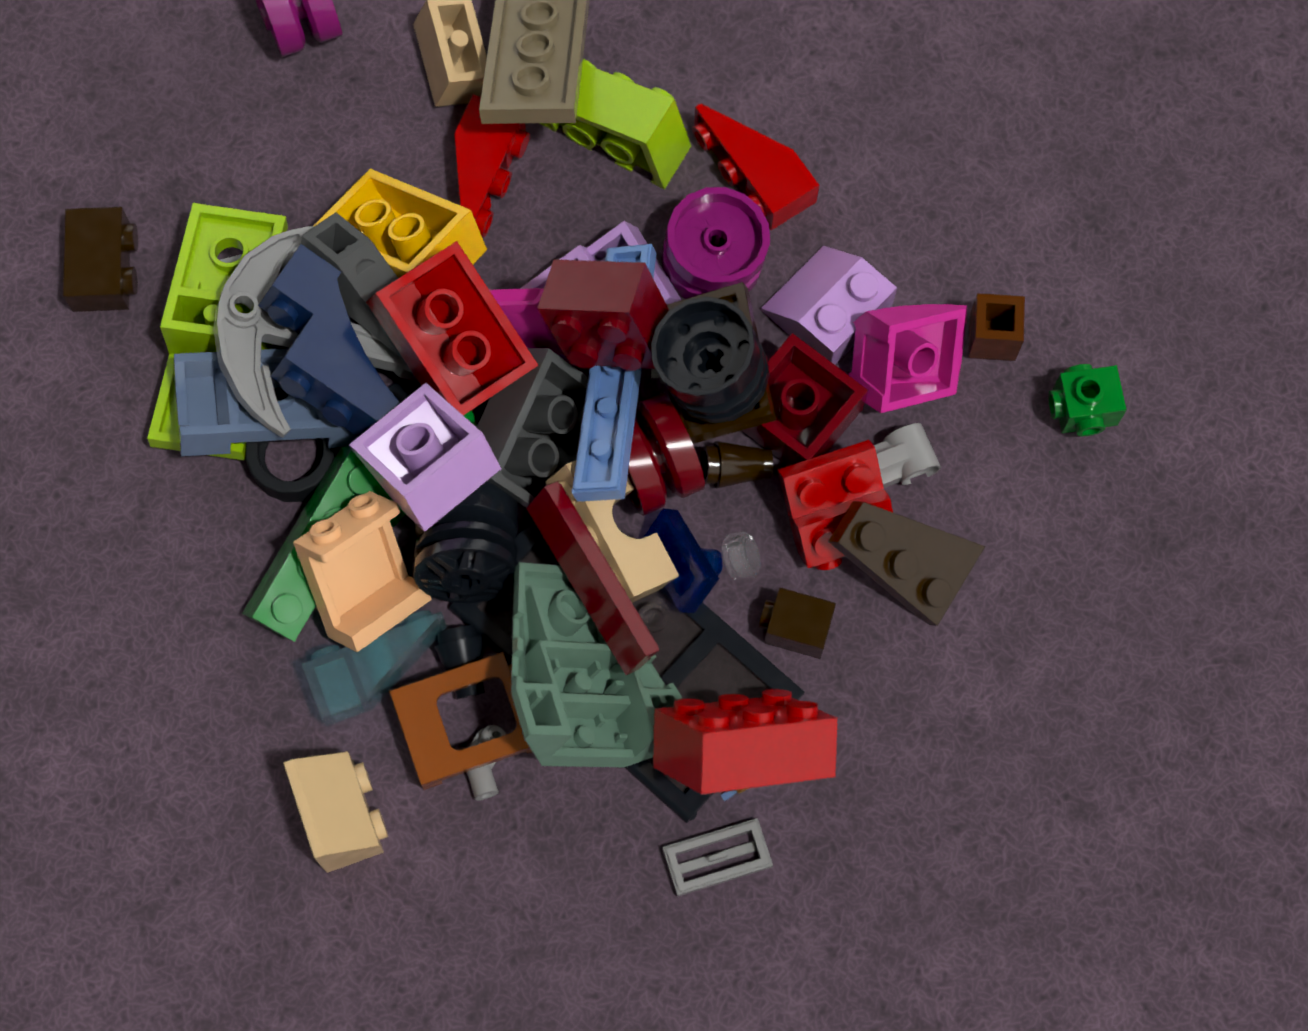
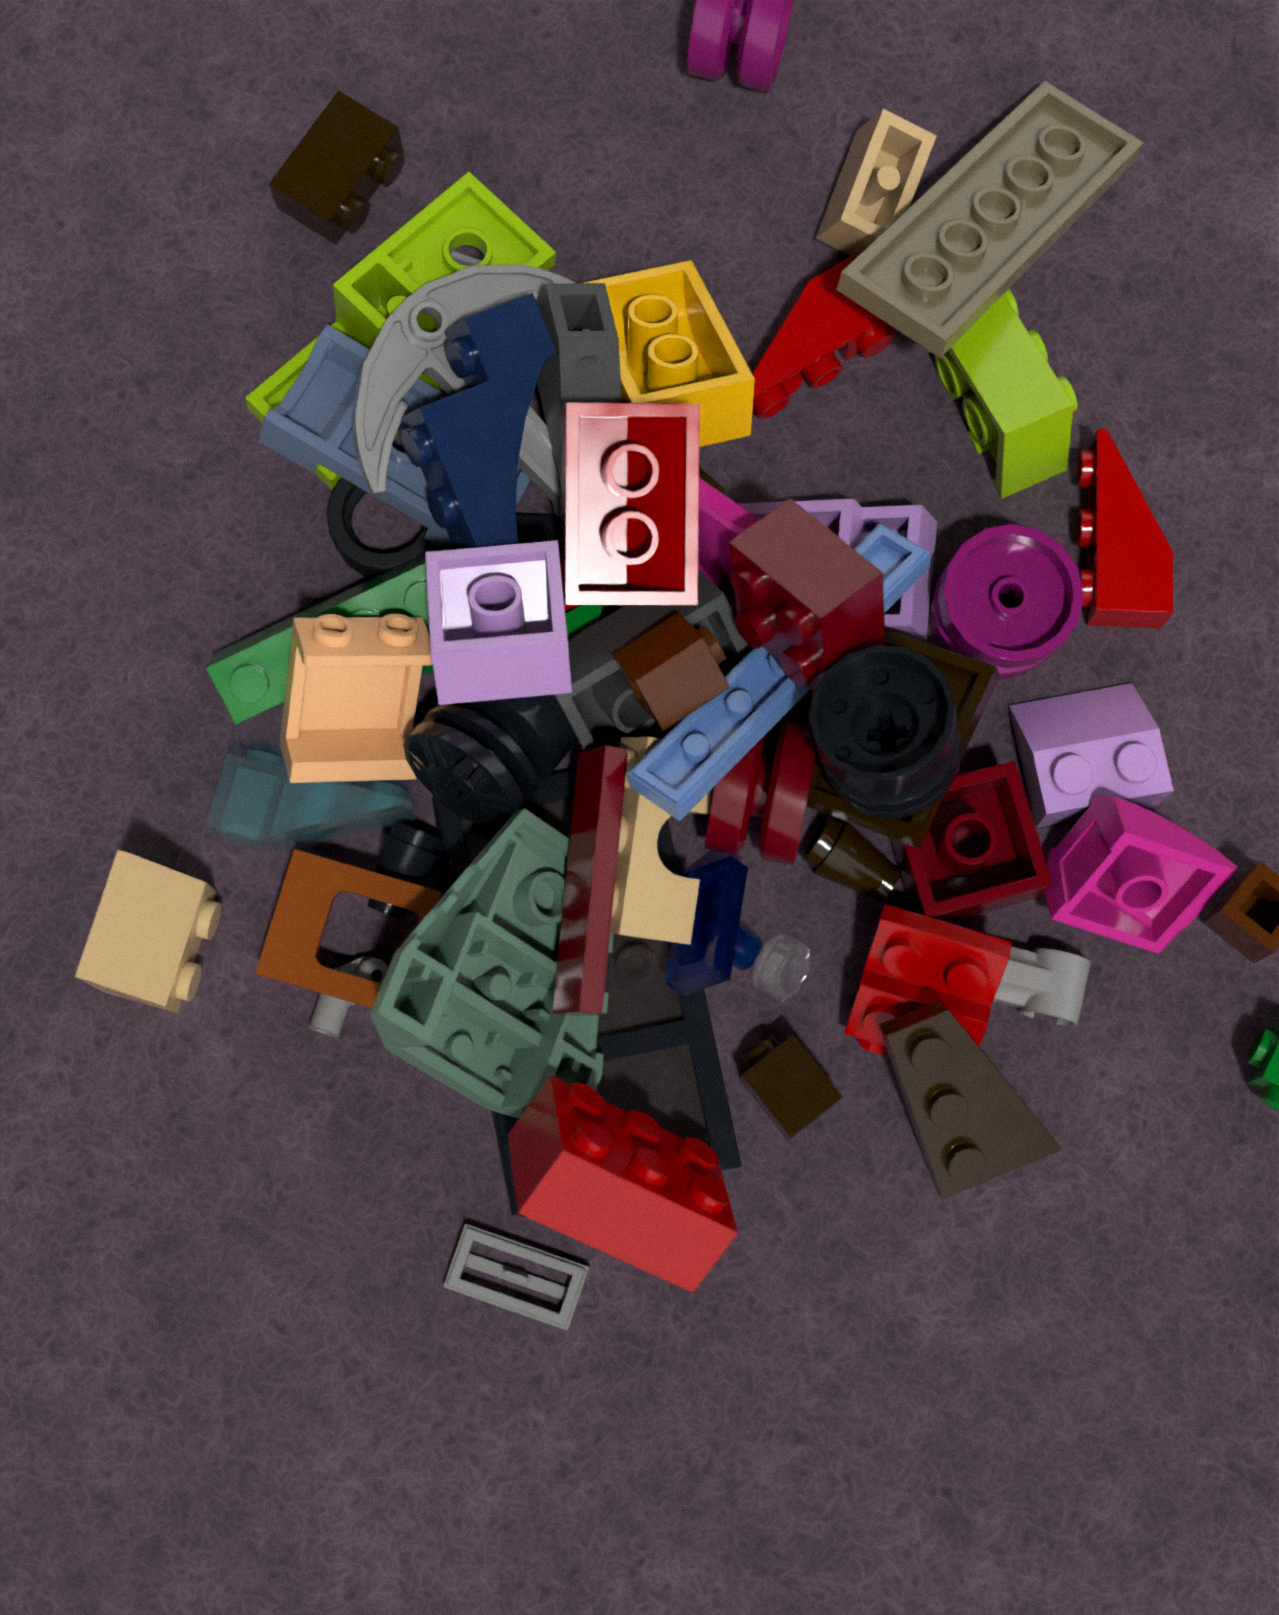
camera: 40 degrees right, 5 degrees up
none -> reddish brown brick [612,613,730,731]

